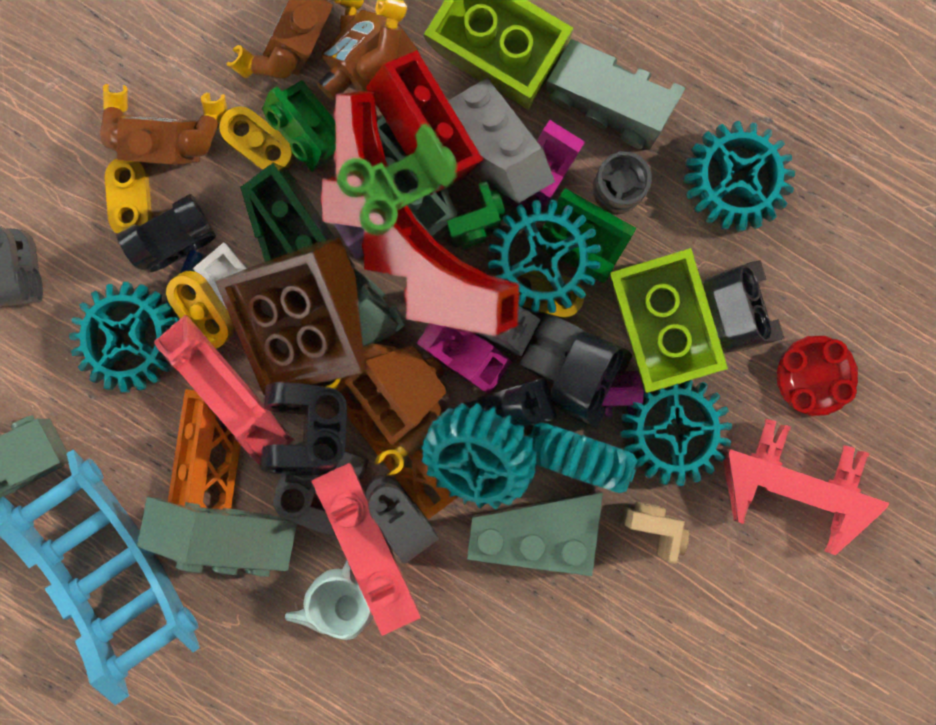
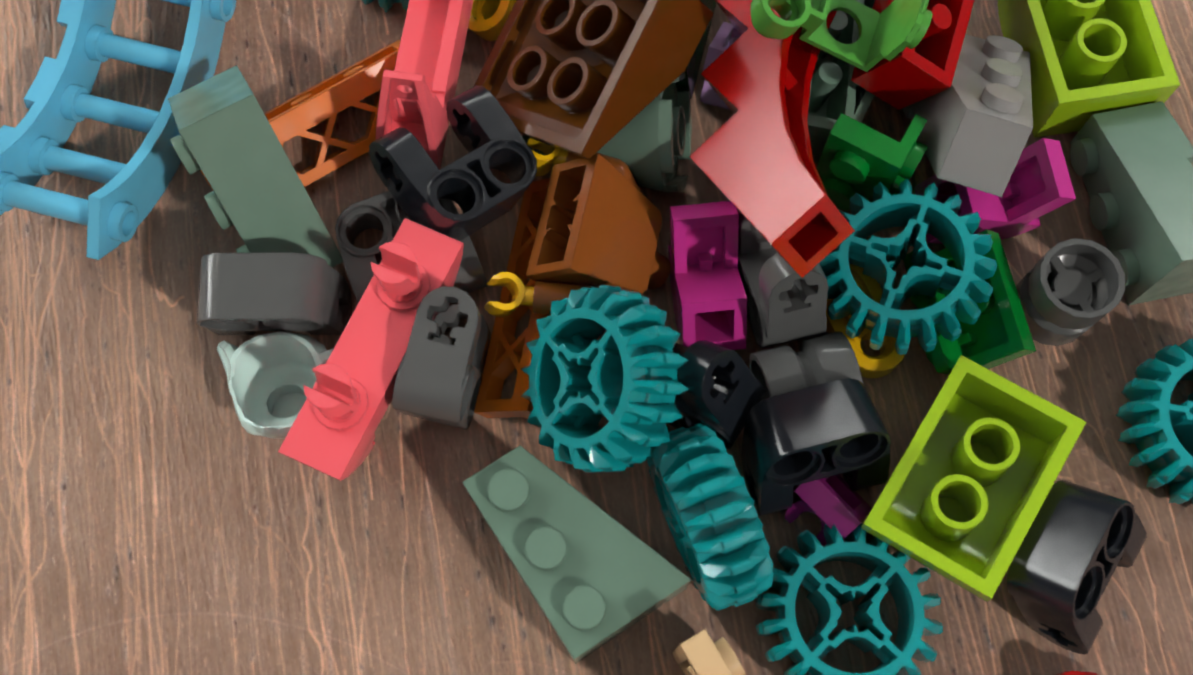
camera: 45 degrees right, 15 degrees down
none -> dark grey piece [196,253,352,335]

